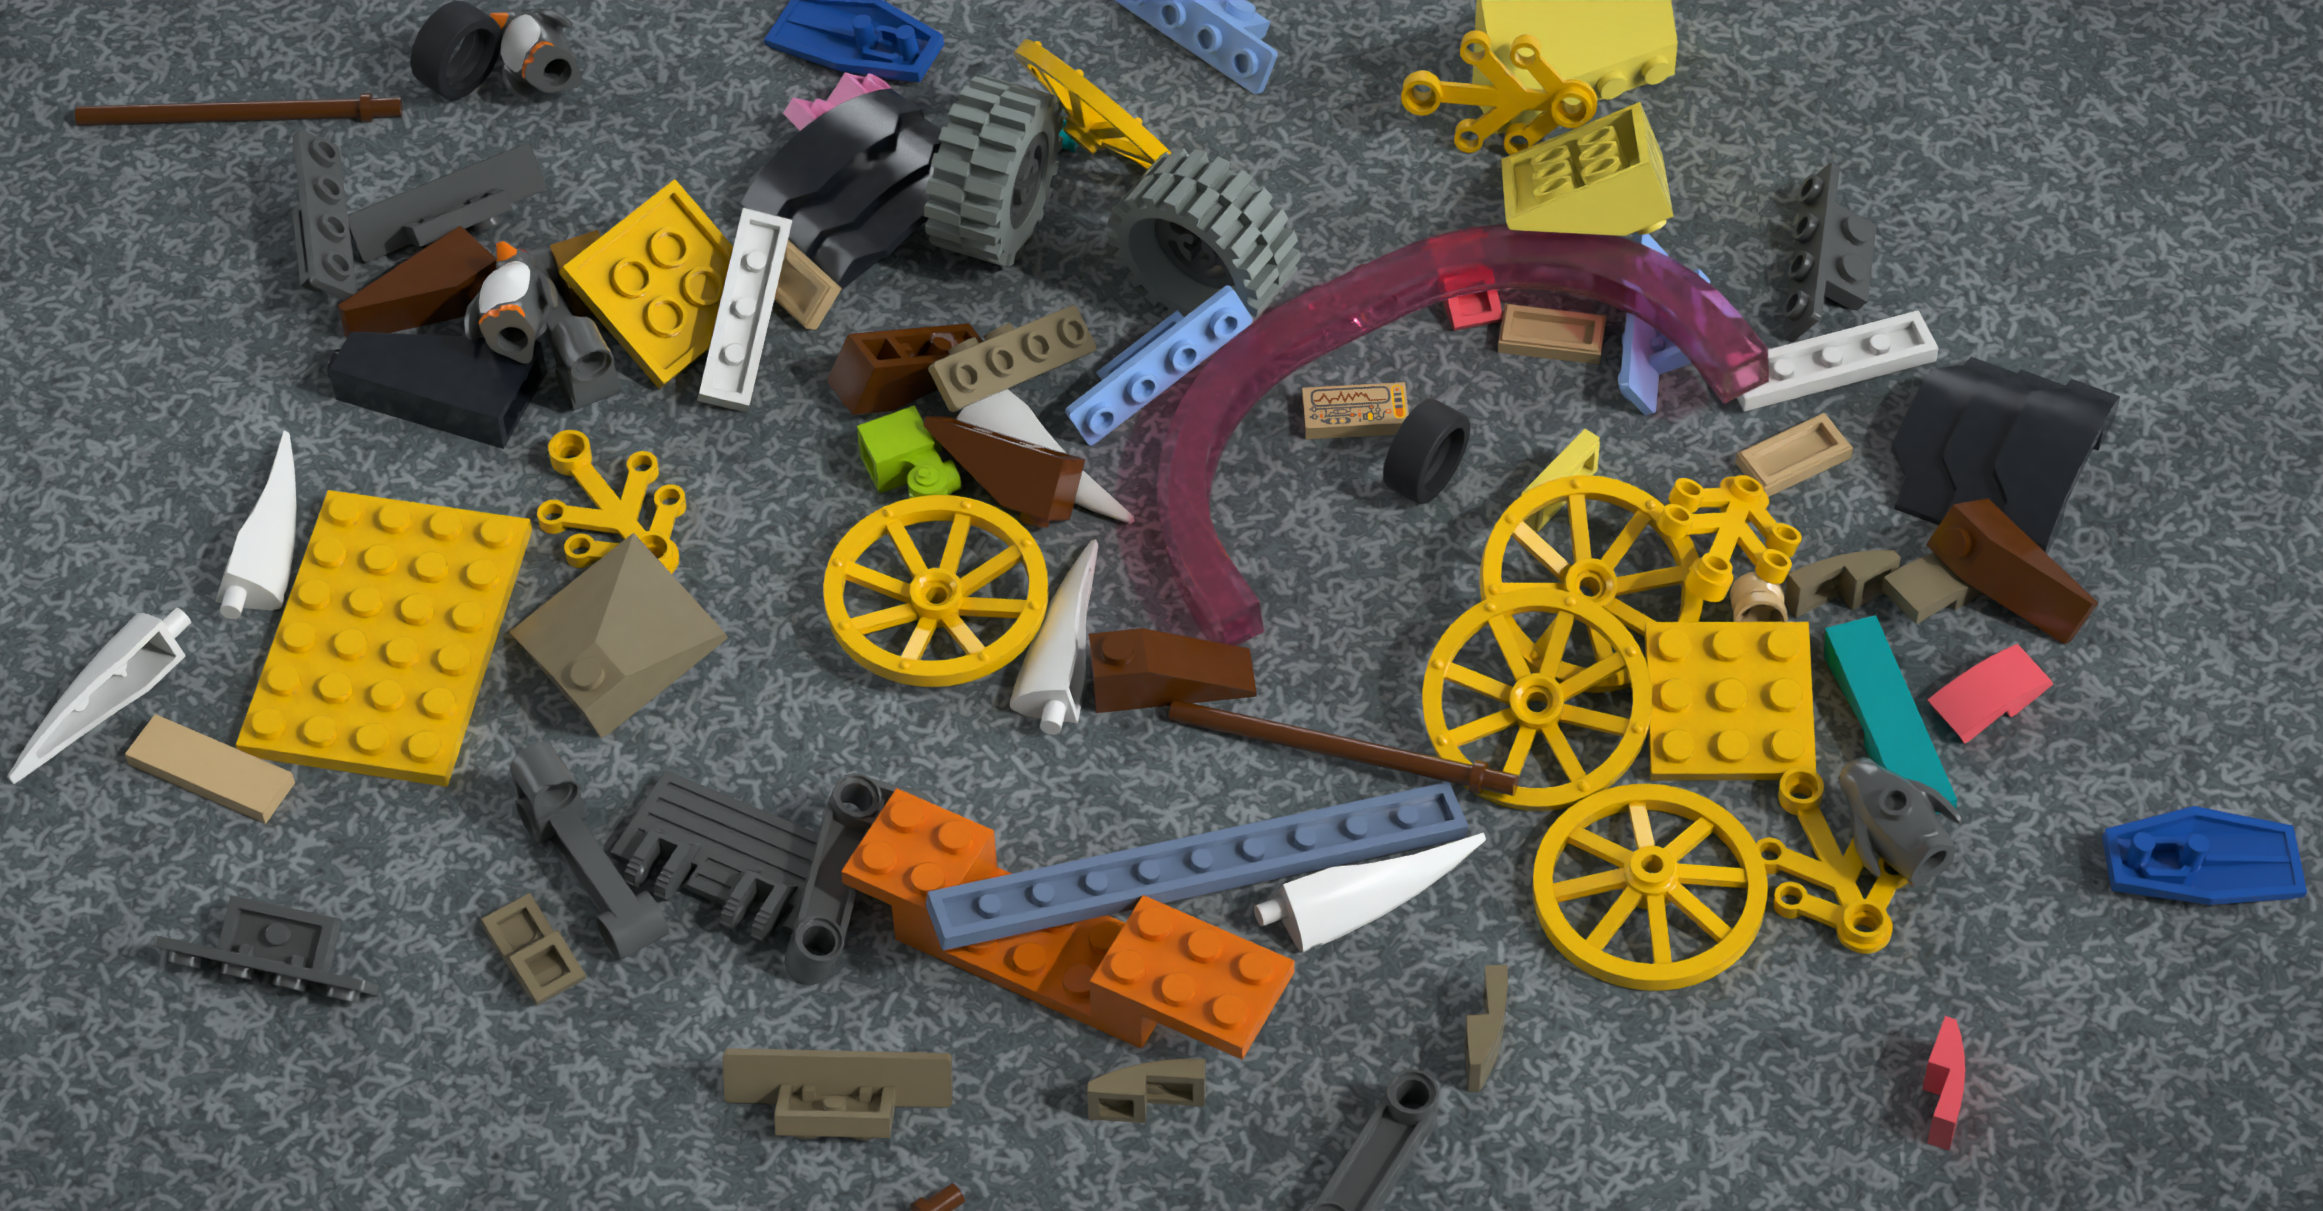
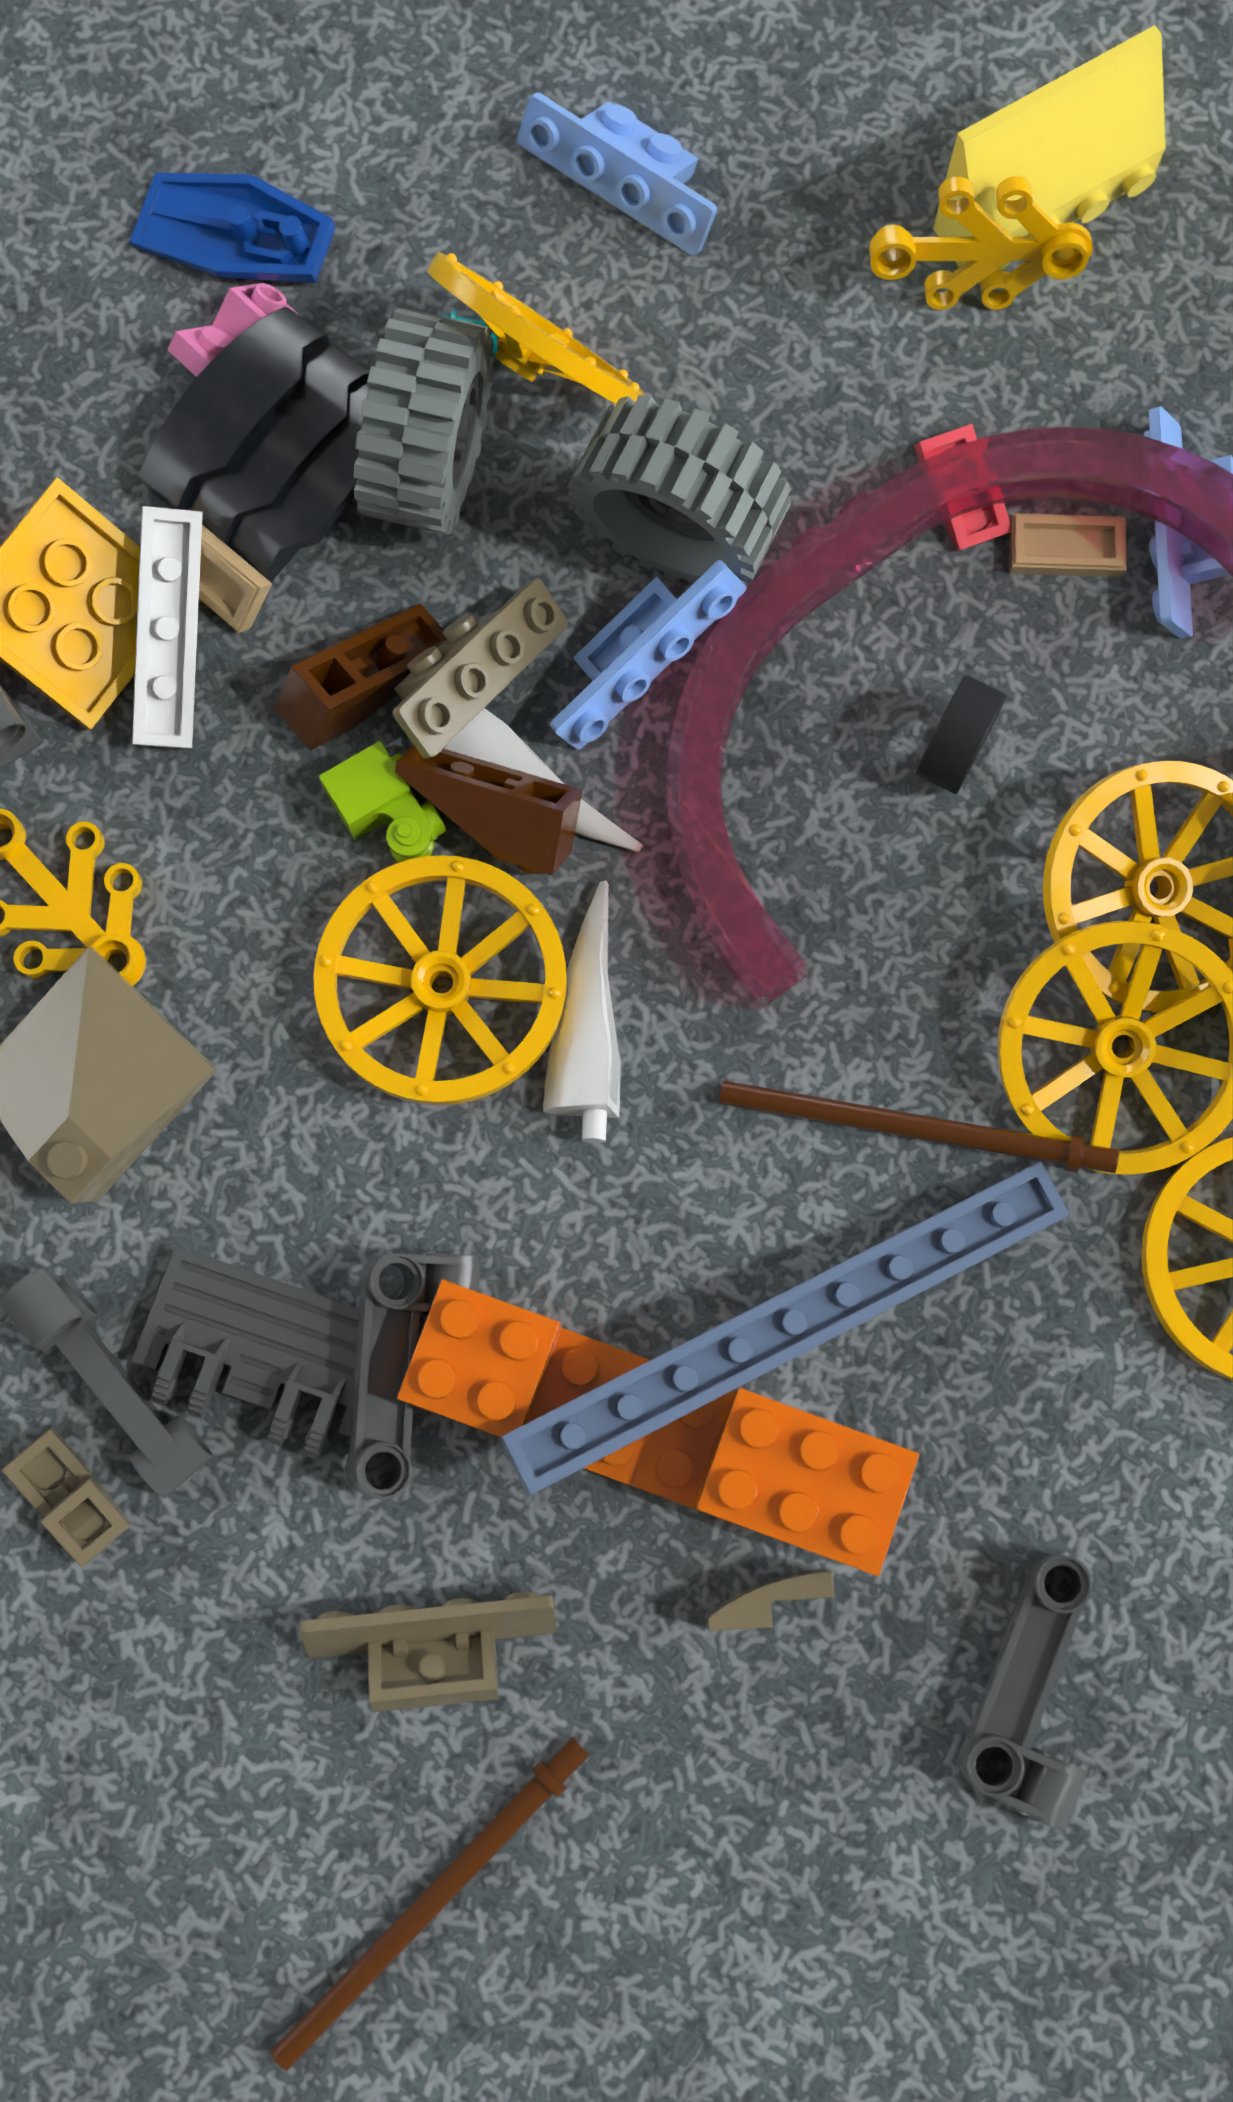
camera: 10 degrees left, 25 degrees up
reddish brown slope [1088,628,1257,713] -> none
white piece [1254,833,1486,953] -> none
tan tile [1302,382,1409,440] -> none
dark tan slope [1464,965,1508,1092] -> none
light yellow slope [1501,102,1673,236] -> none
light yellow tile [1521,429,1600,533] -> none

